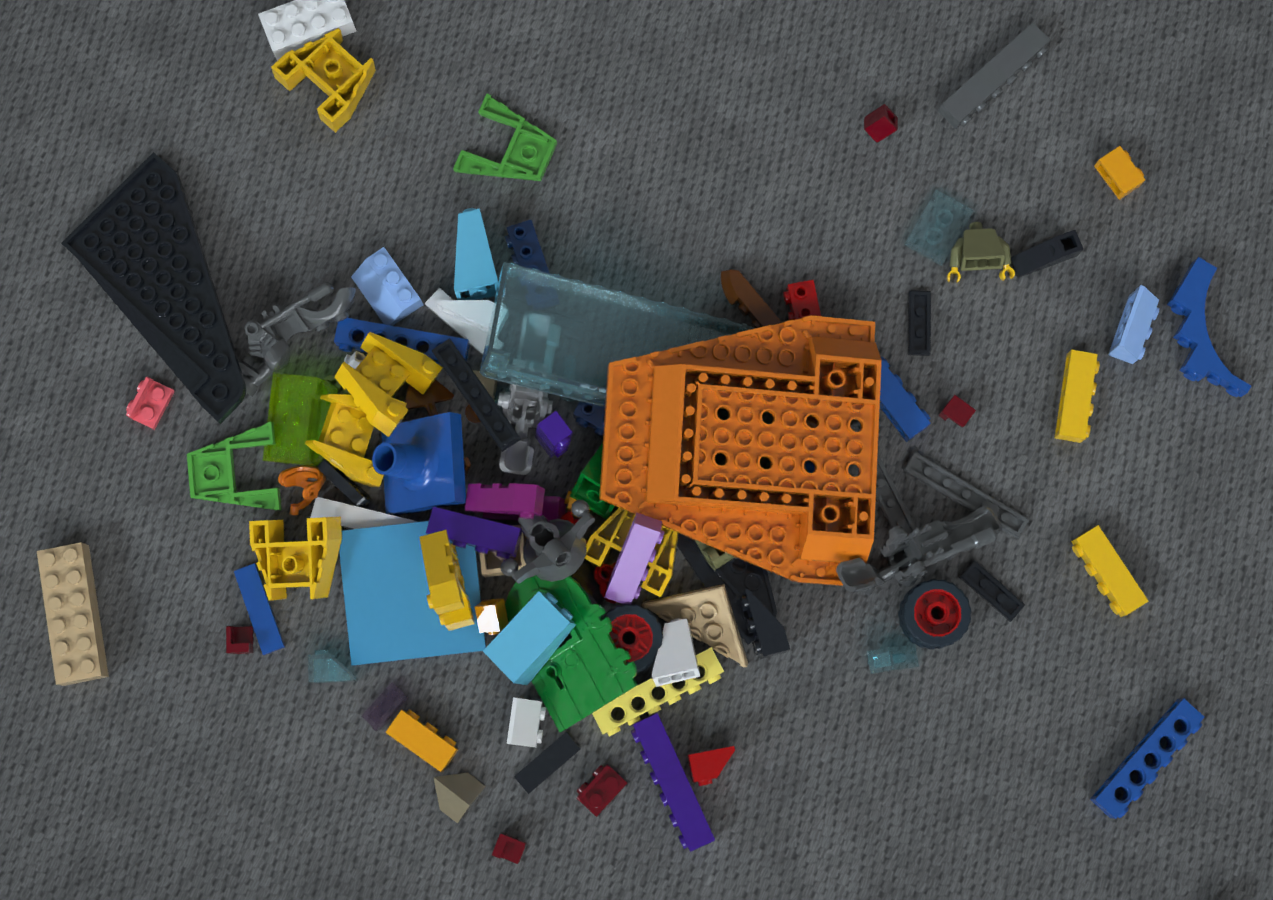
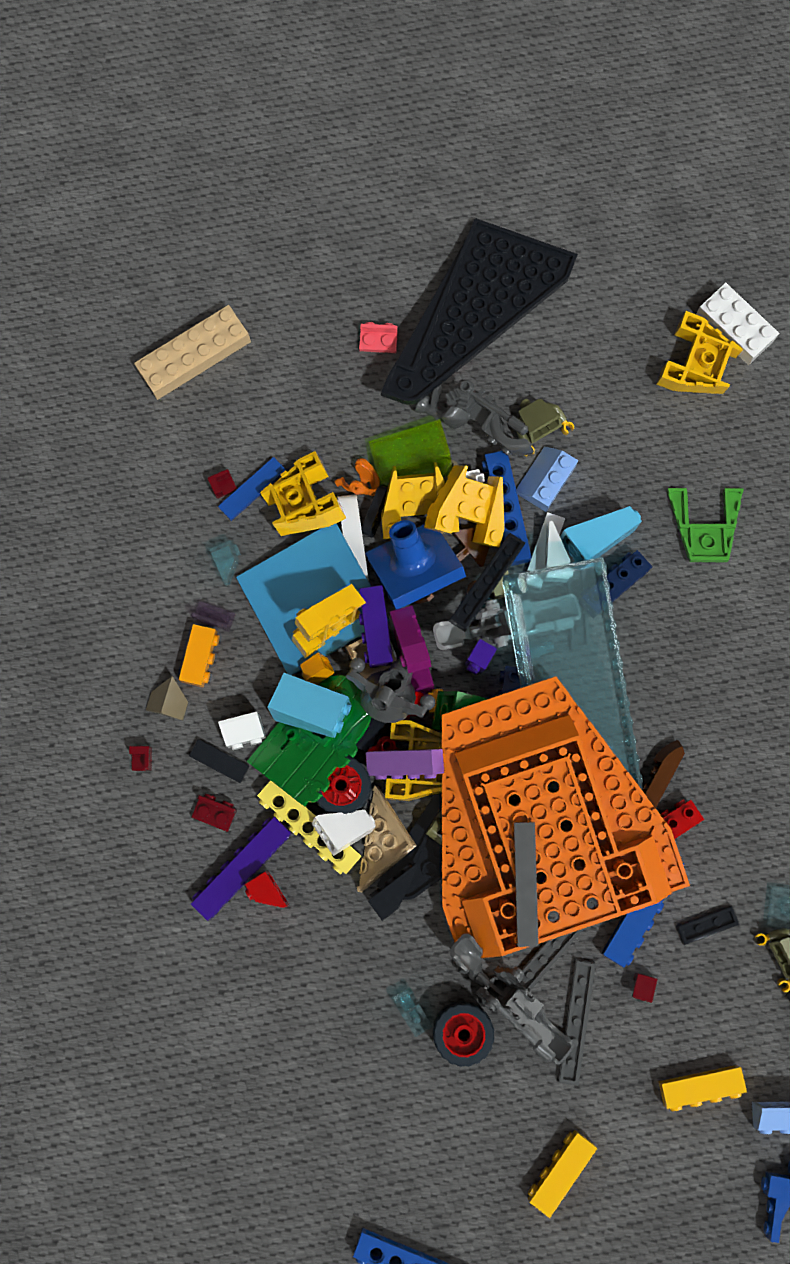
camera: 70 degrees right, 0 degrees up
bright green wing [187,422,282,511] -> none
black tile [959,560,1025,622] -> none
none -> dark grey tile [514,822,538,947]
none -> olive torso [517,399,574,457]

